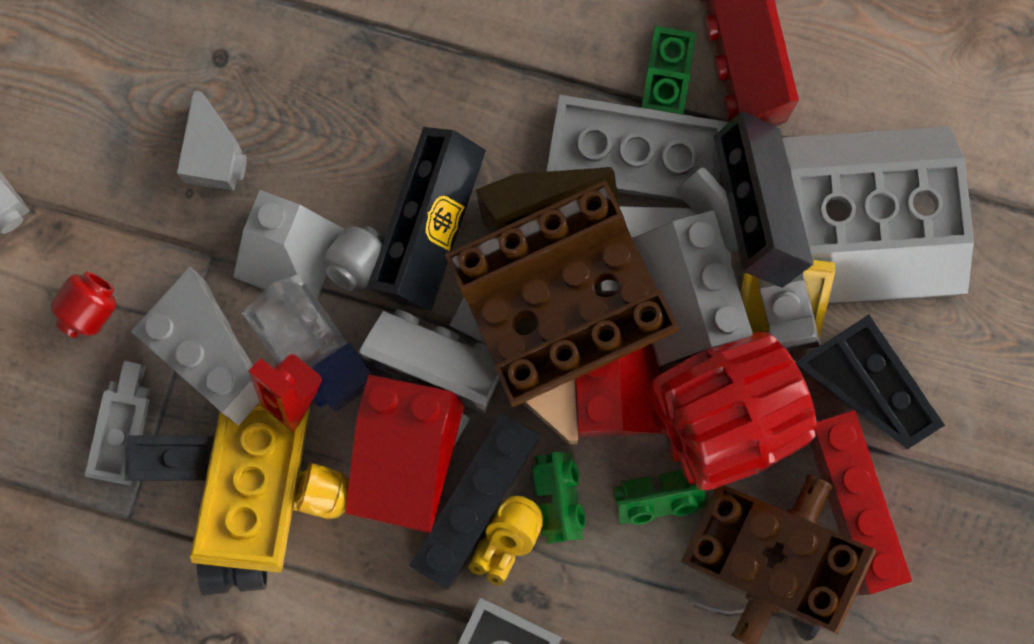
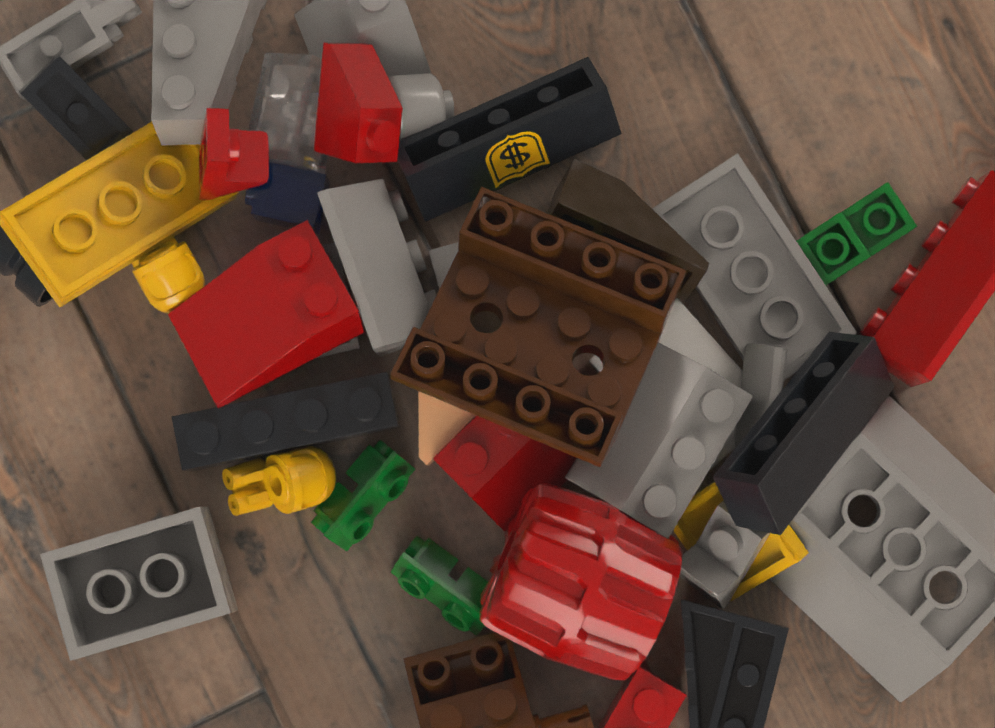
camera: 50 degrees right, 5 degrees up
none -> red slope [314,42,403,163]

